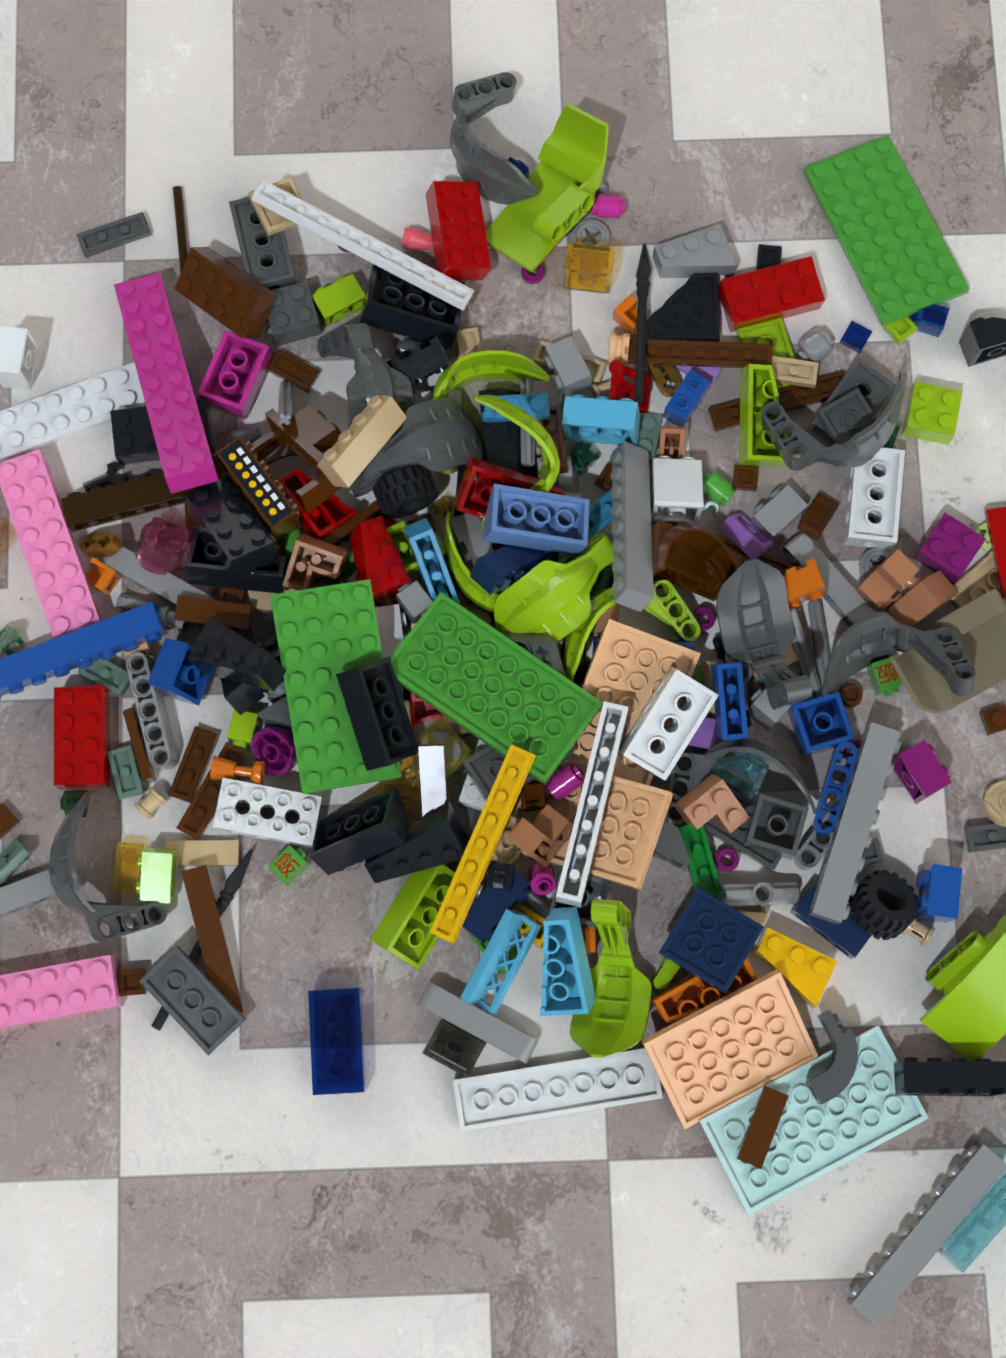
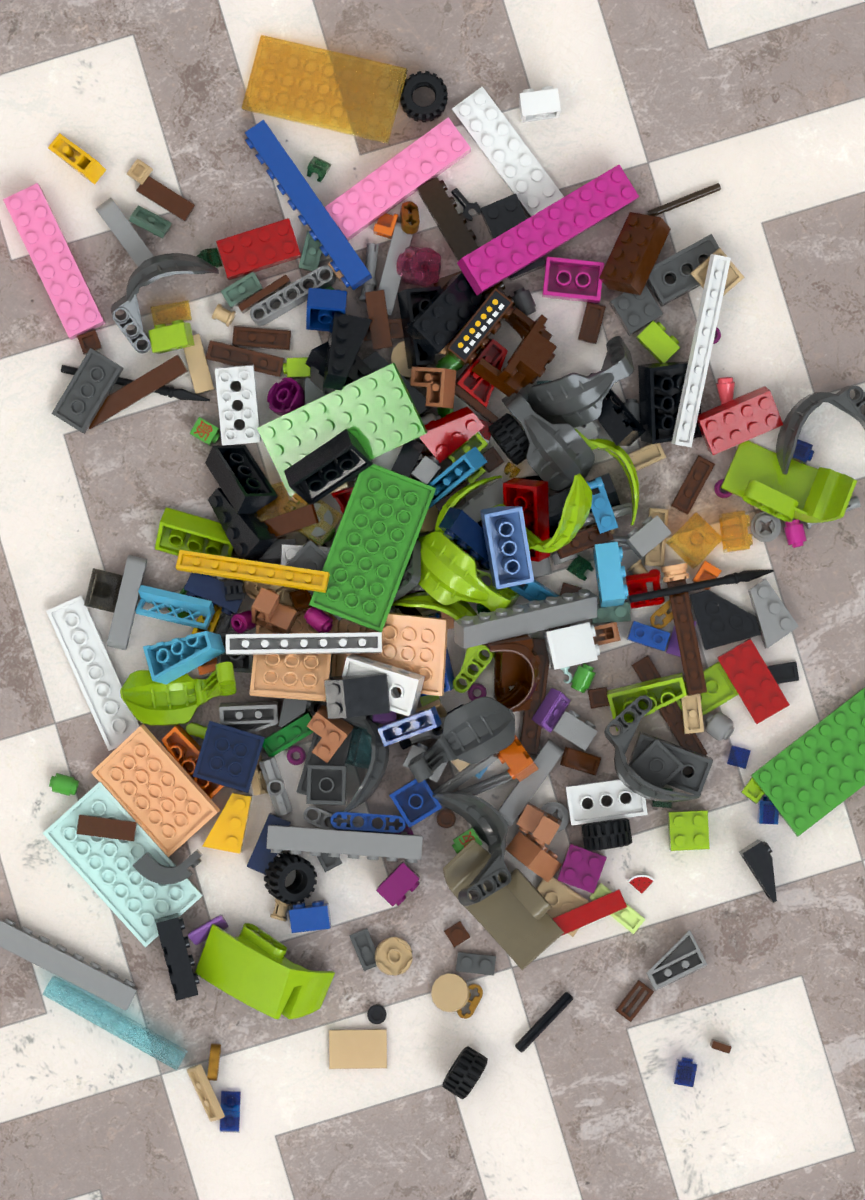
camera: 75 degrees right, 10 degrees up
dark grey tile [77,212,151,258] -> none
orange piece [210,756,265,785] -> none
light grey axle [278,381,293,425] -> none
clear blue brick [308,987,366,1095] -> none
tan brick [318,395,407,488] -> none
none -> bright green brick [49,773,79,796]
none -> medium lavender slope [188,914,228,945]
none -> light grey wedge [219,701,279,733]
none -> black slope [324,674,390,719]
none -> black tile [391,440,425,477]
none -> black tyre [581,818,632,851]
none -> red tile [627,875,655,894]
none -> clear yellow brick [666,512,724,569]
none -> reddish brown tile [671,455,715,515]

